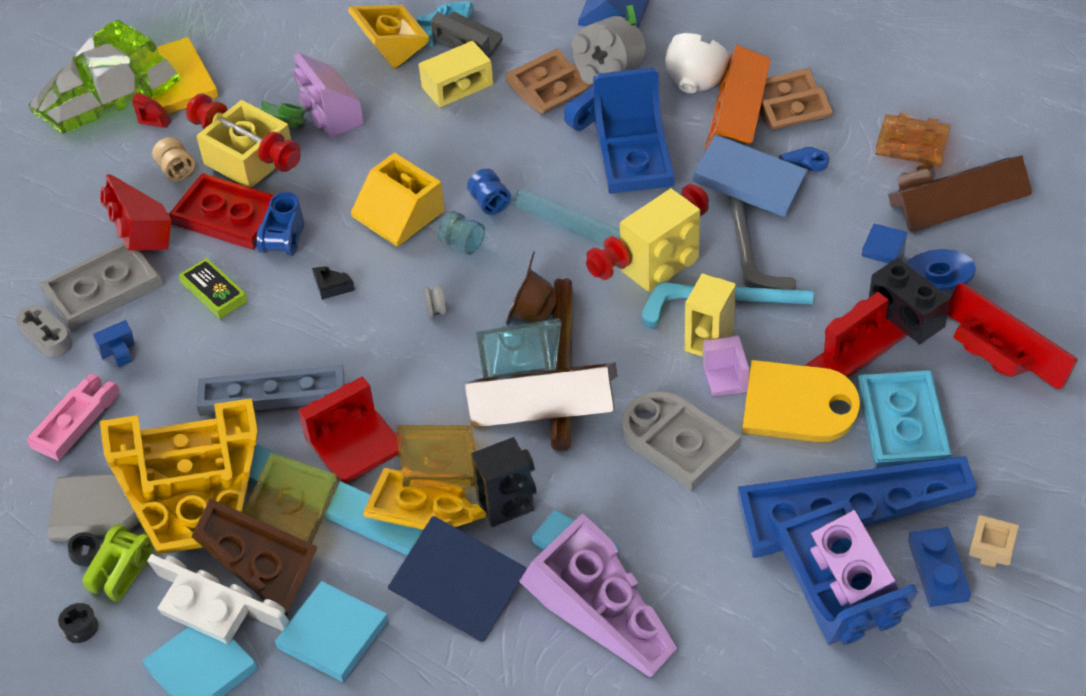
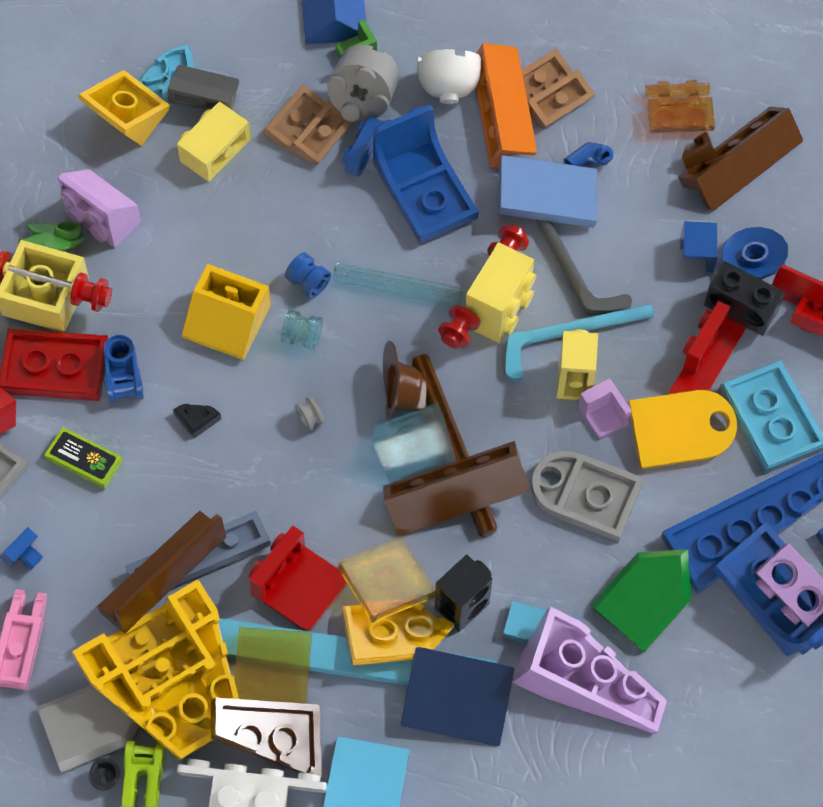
camera: 25 degrees left, 15 degrees up
none -> reddish brown panel [97,510,226,634]
none -> green tile [590,549,692,653]

